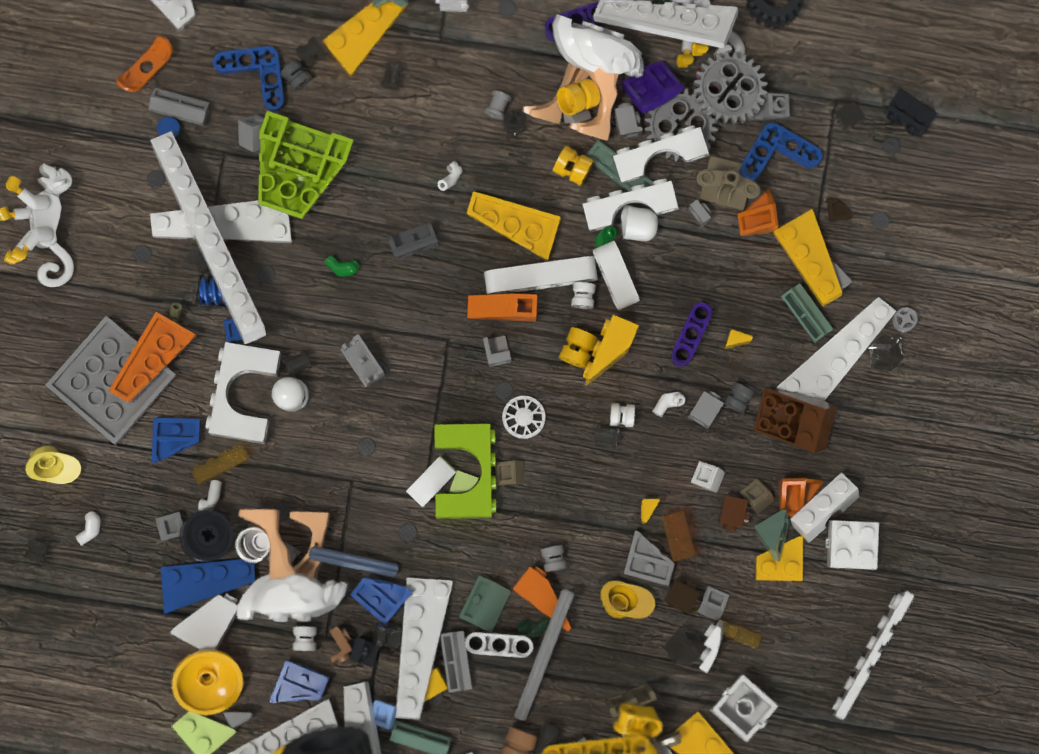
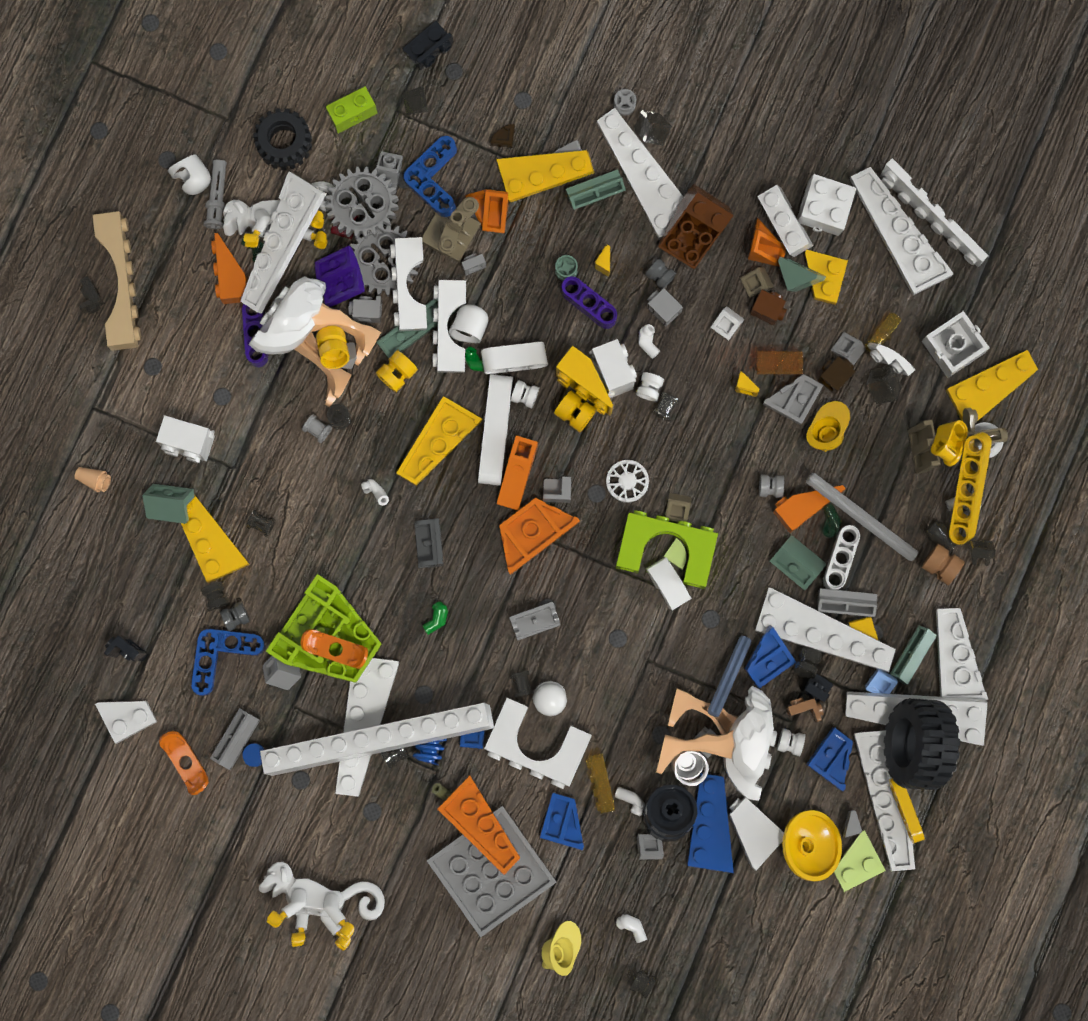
camera: 70 degrees left, 0 degrees up
none -> orange piece [300,629,368,669]
none -> lime brick [326,86,378,133]
none -> orange wing [499,498,580,575]
none -> sand green wheel [555,255,578,281]
none -> white brick [589,339,637,398]
none -> white wing [850,167,953,295]

